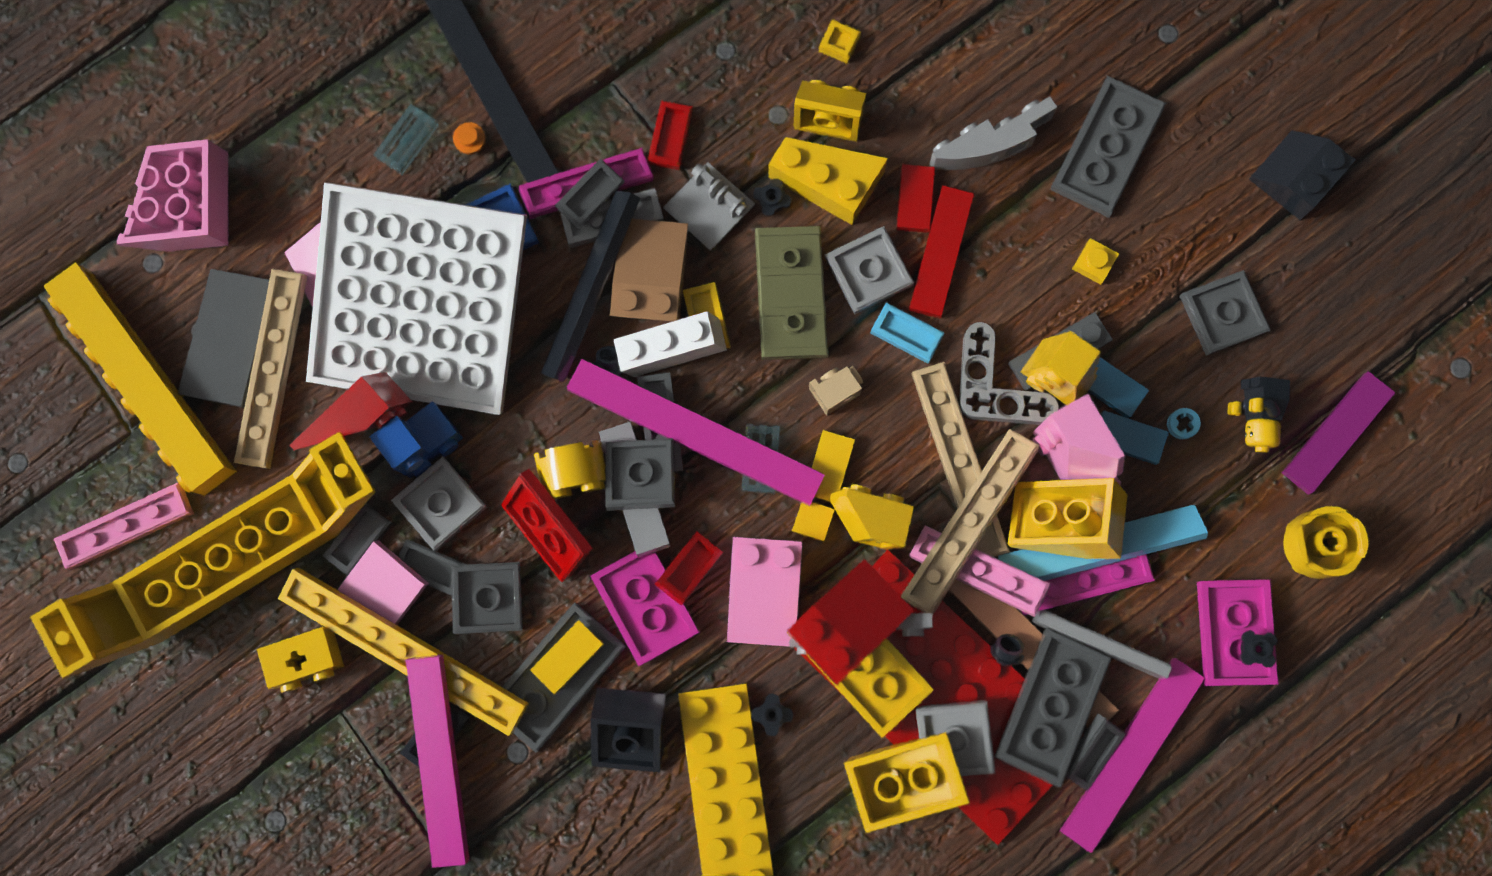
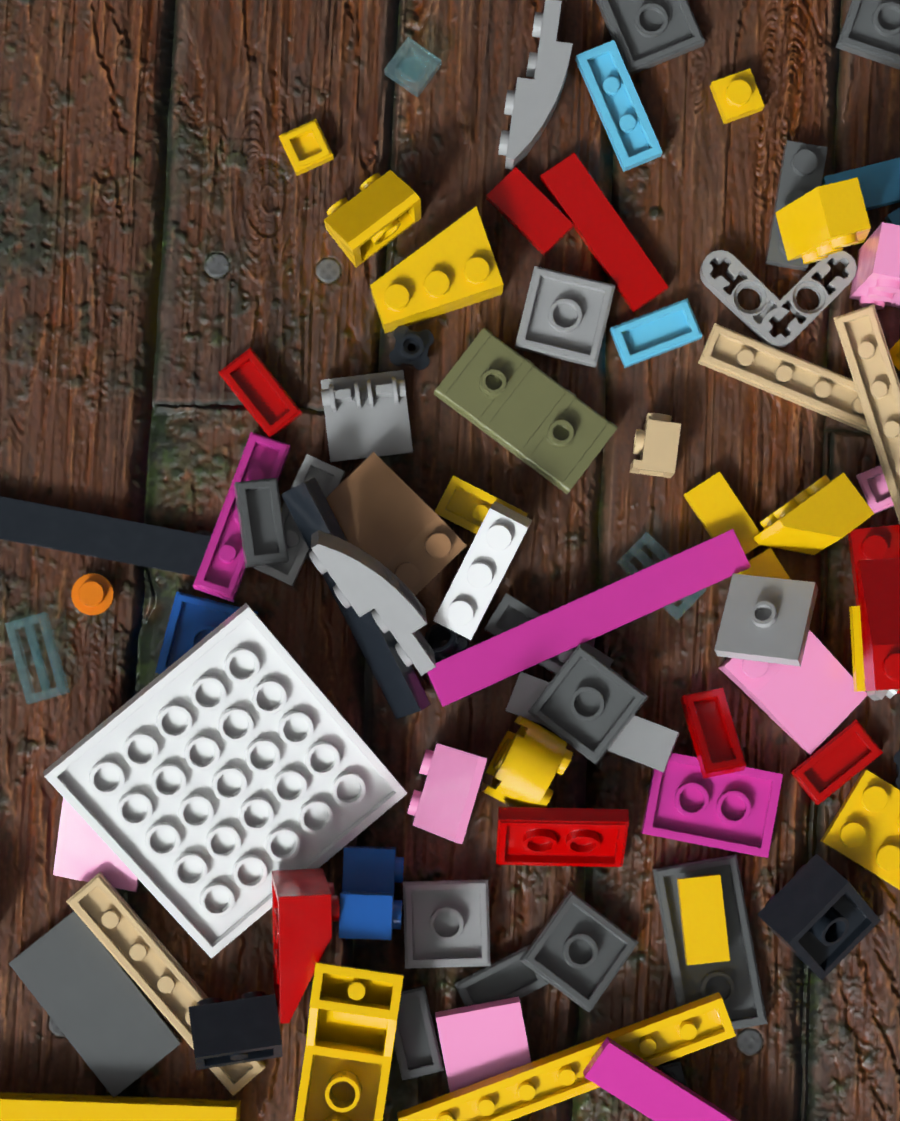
camera: 60 degrees left, 5 degrees up
none -> black brick [189,991,282,1070]
none -> light grey slope [309,530,436,676]
none -> clear light blue plate [384,37,442,98]
none -> bright pink slope [407,743,488,844]
none -> medium azure plate [575,40,663,172]
none -> light grey plate [714,573,818,667]
none -> red tile [789,719,883,805]

